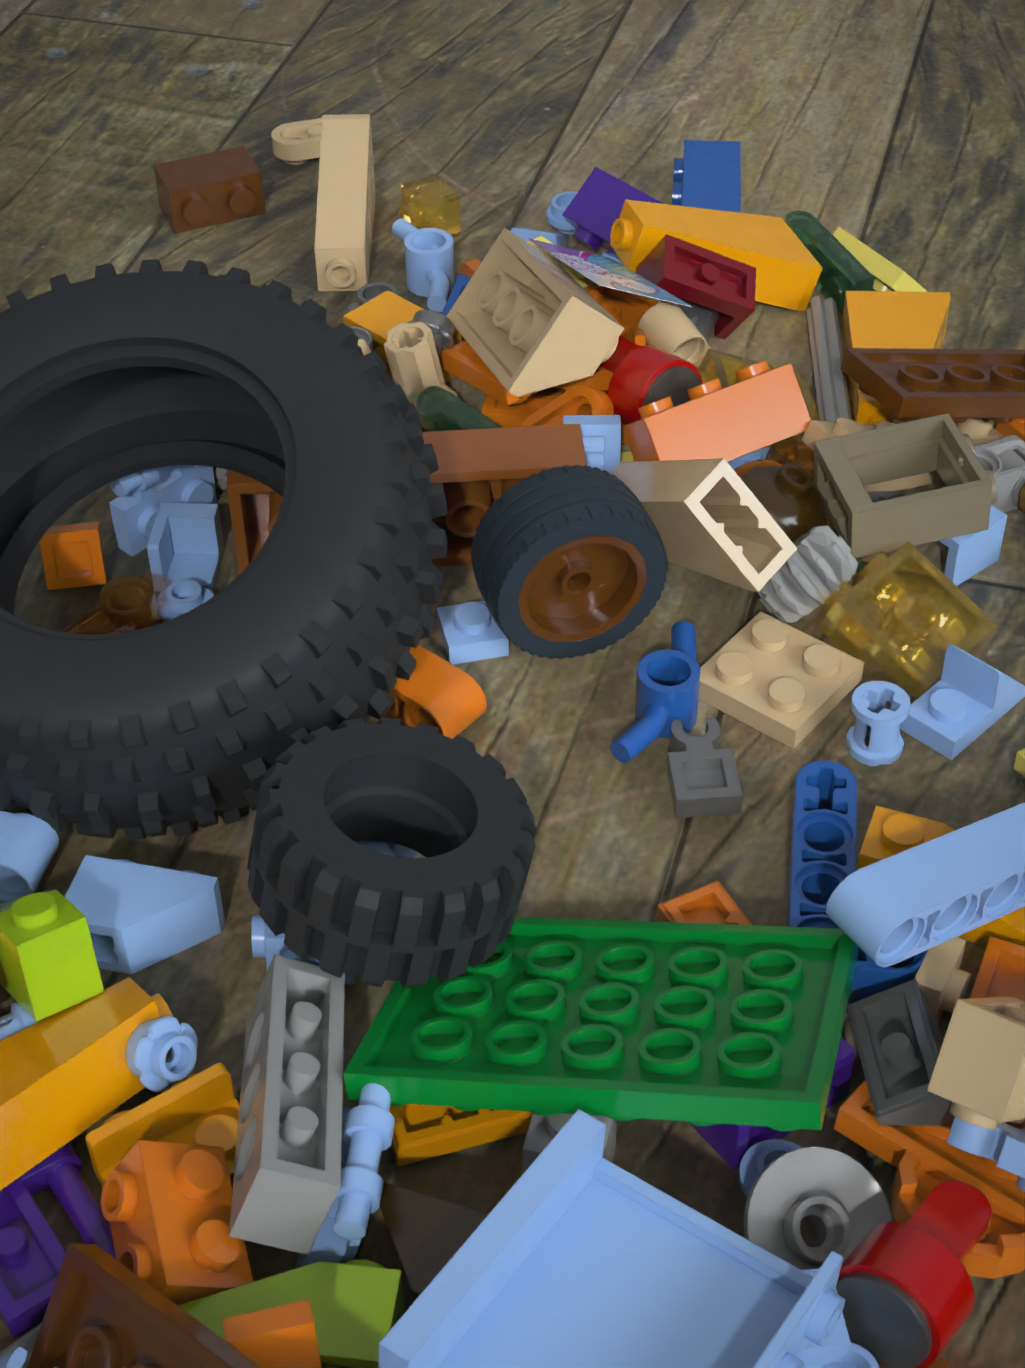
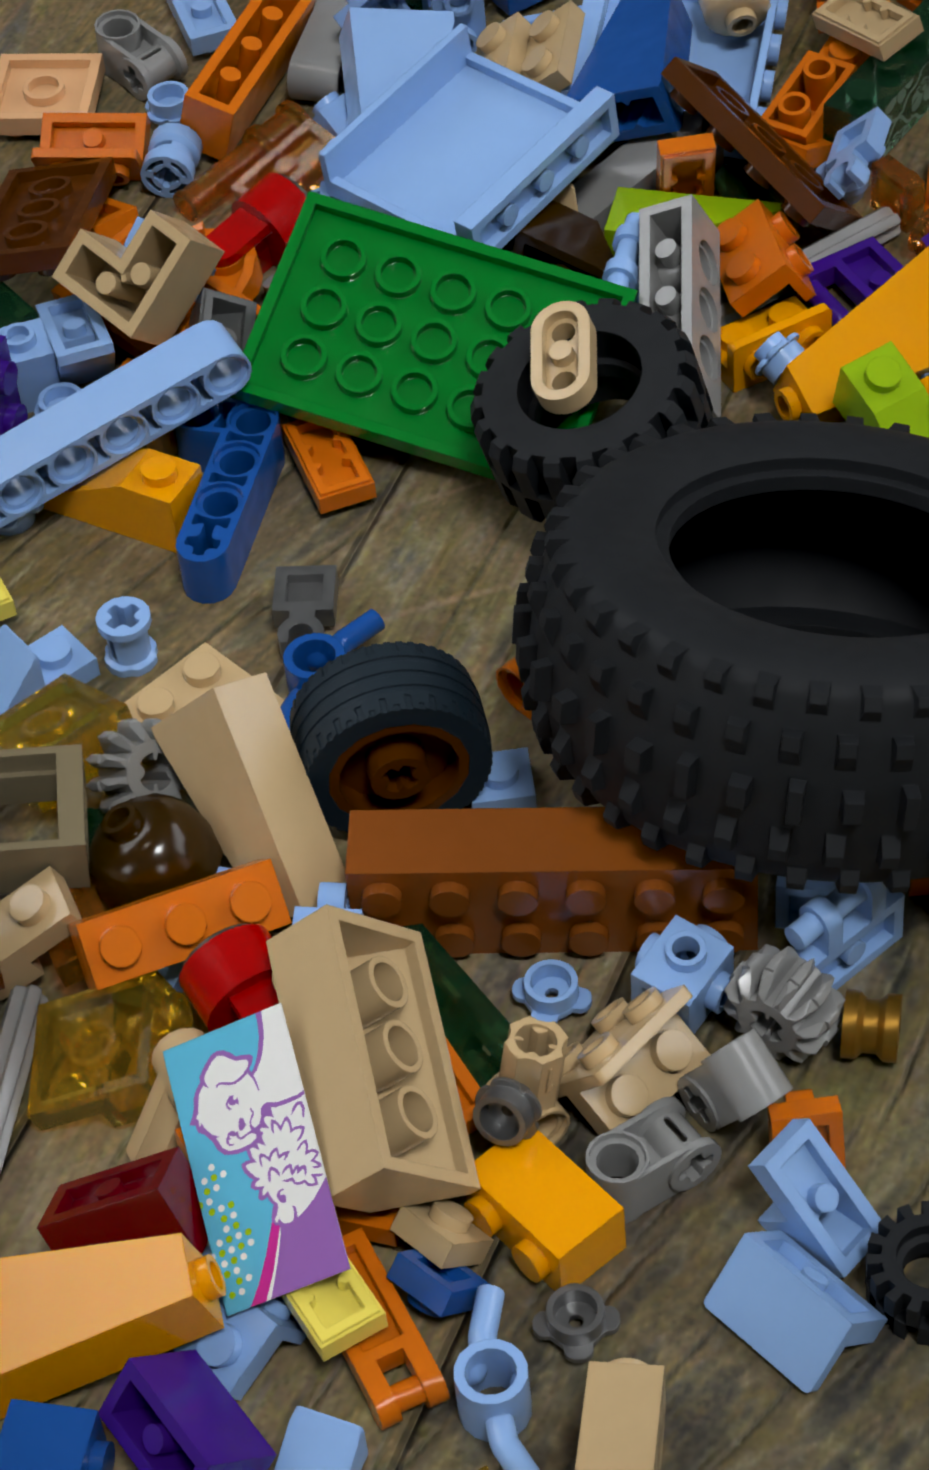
camera: 170 degrees left, 5 degrees up
none -> tan plate [531,301,597,414]

